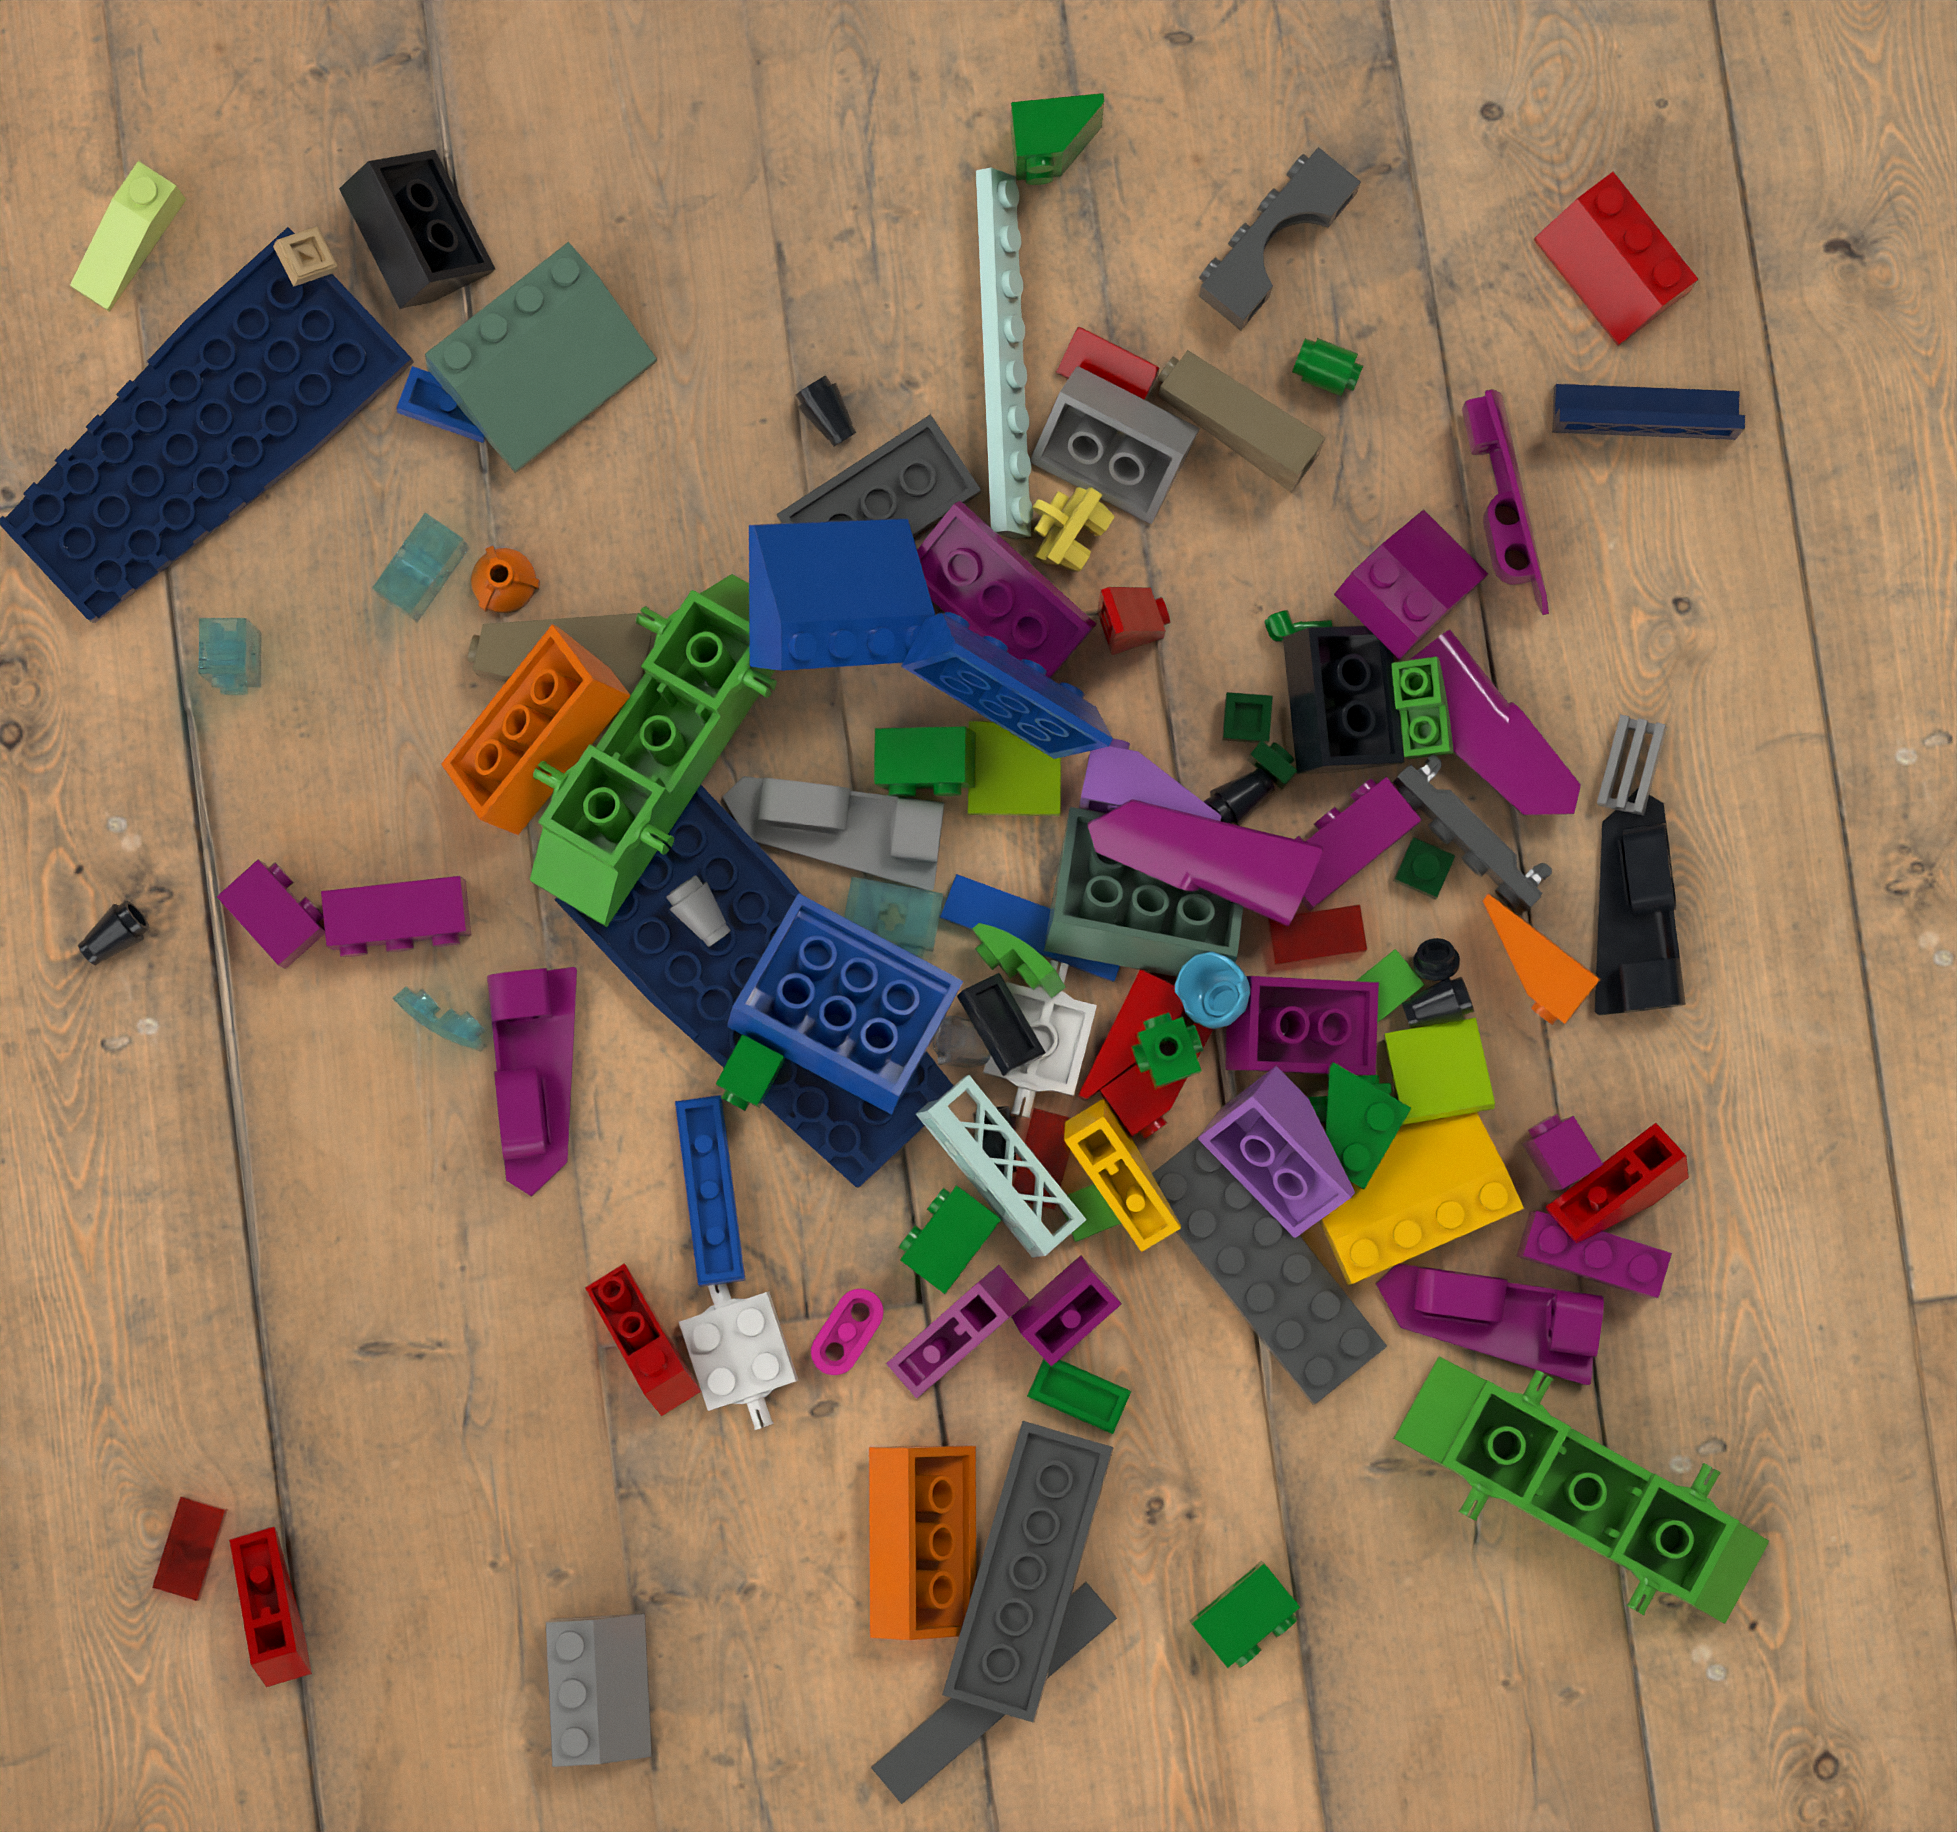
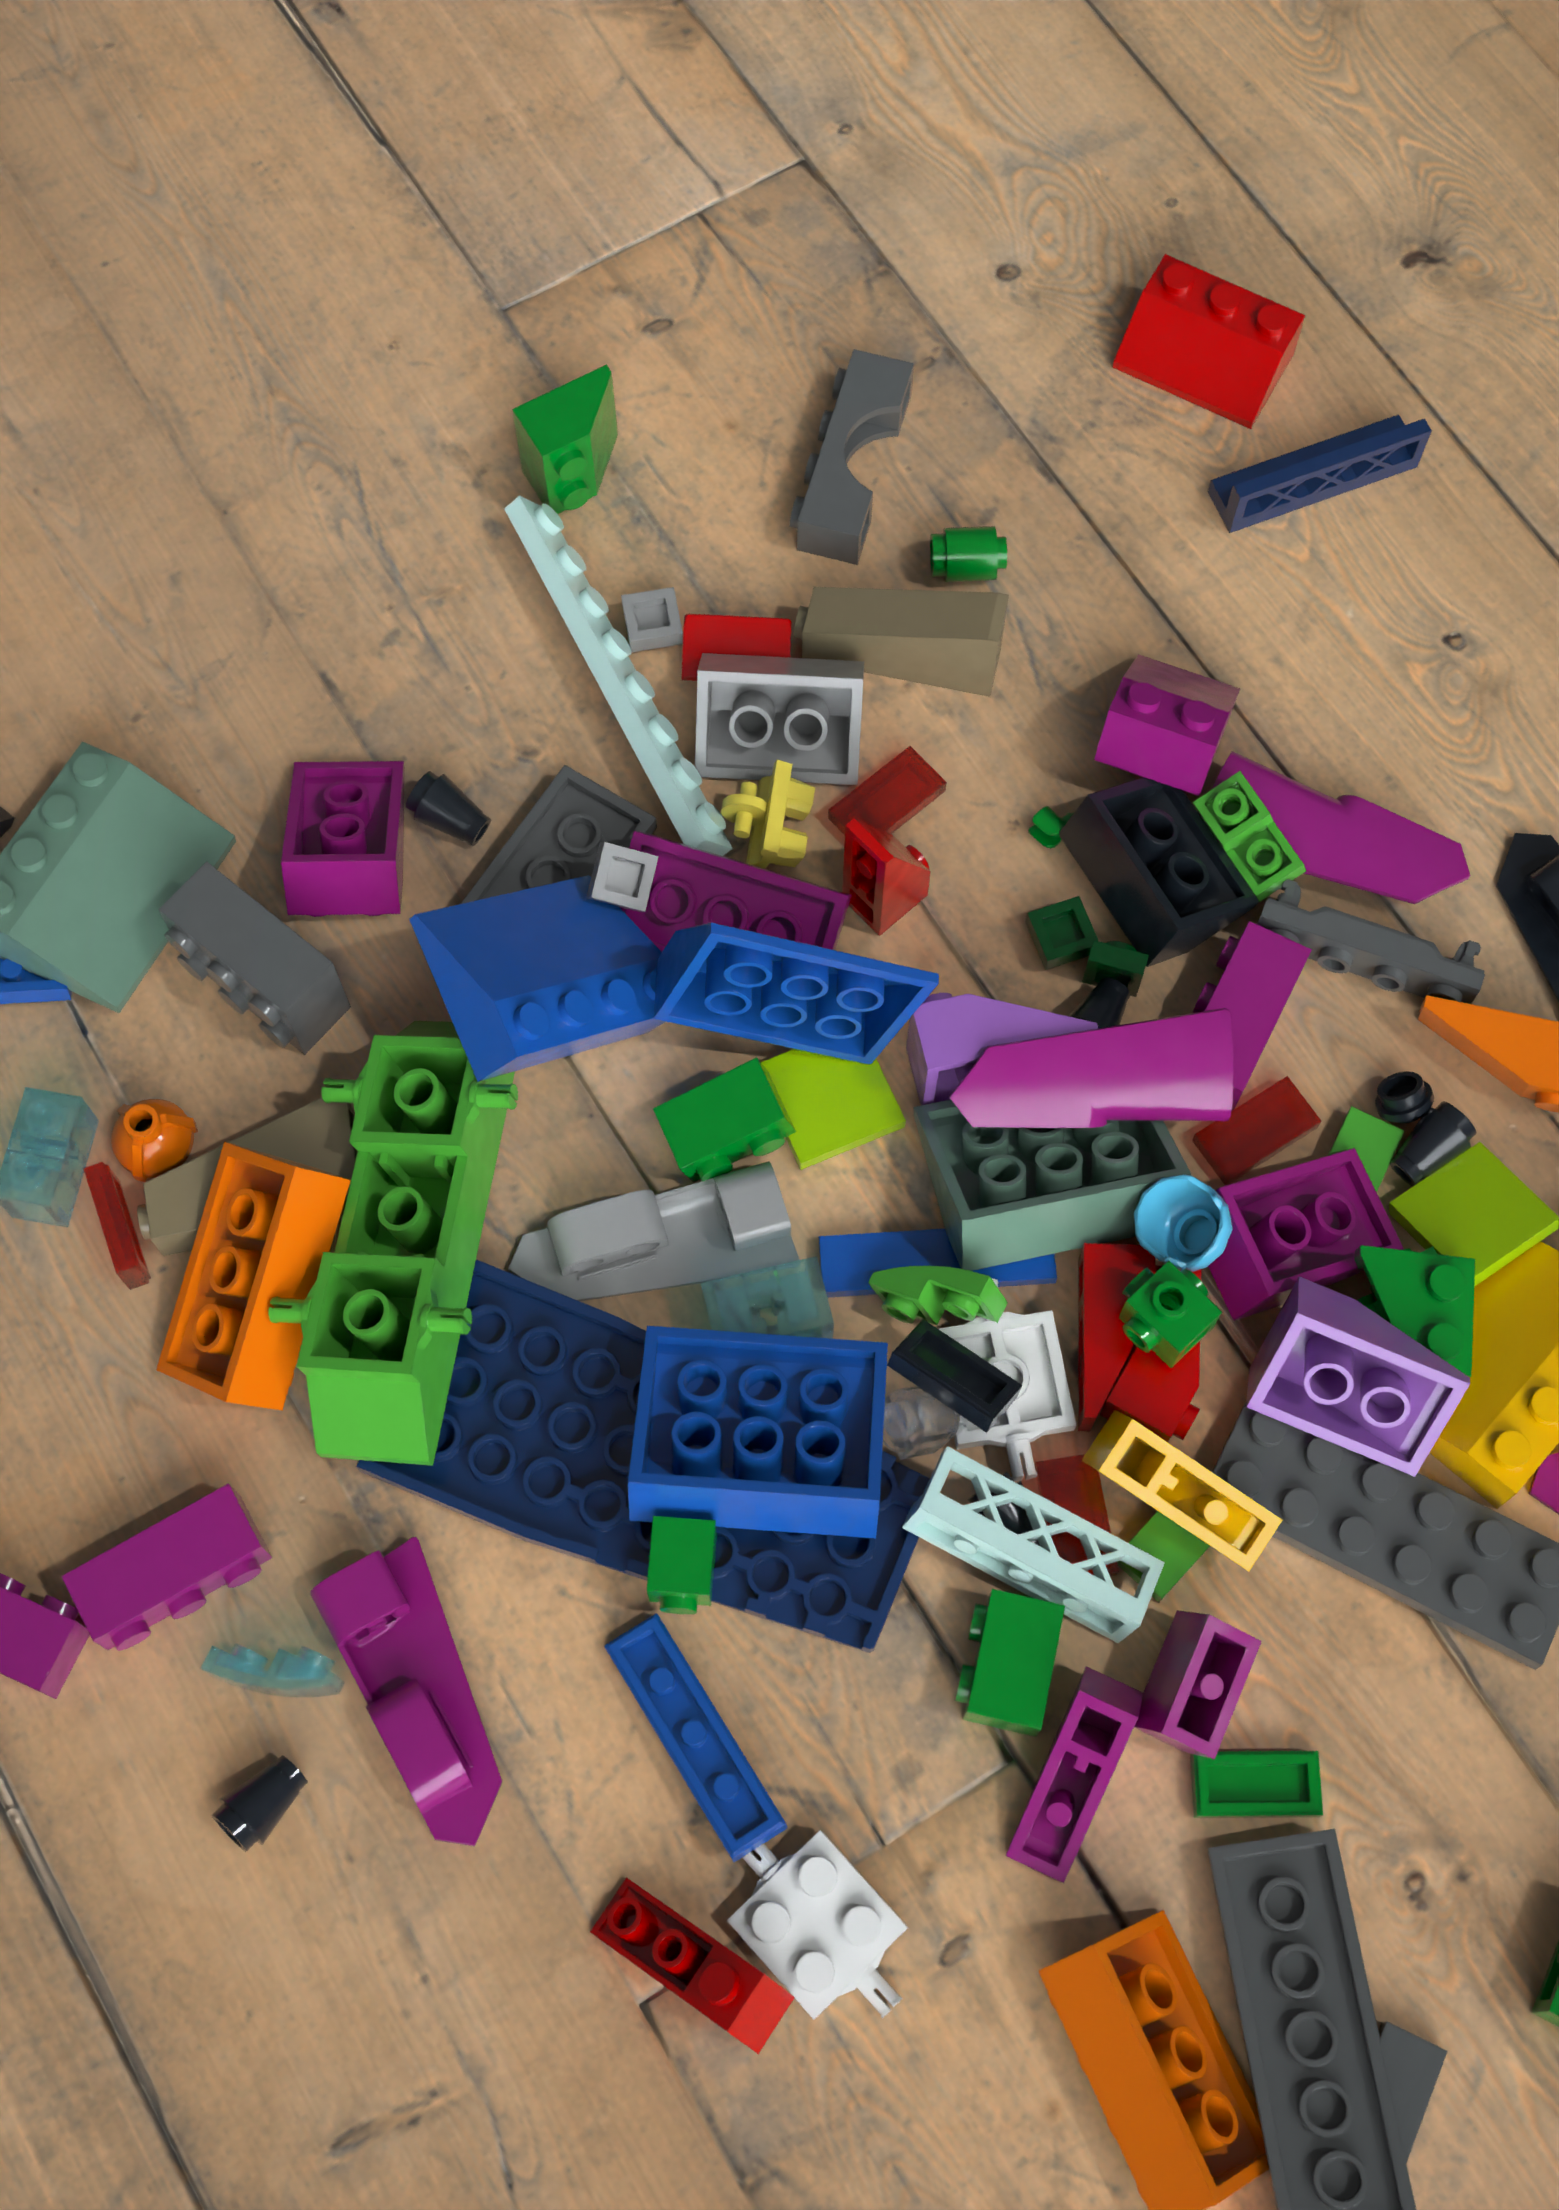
camera: 25 degrees left, 15 degrees down
light grey cone [666,875,731,947] -> none
dark pink plate [811,1289,884,1375] -> none
dark green plate [1393,837,1456,899] -> none
magenta panel [1462,389,1549,615] -> none
light grey tile [1597,714,1667,816] -> none
none -> clear red tile [83,1161,151,1290]
none -> dark grey brick [158,861,351,1055]
none -> black cone [211,1755,308,1852]
none -> magenta slope [281,761,405,917]
none -> light grey plate [586,842,659,912]
none -> light grey plate [621,587,683,652]
none -> clear red tile [828,746,947,835]

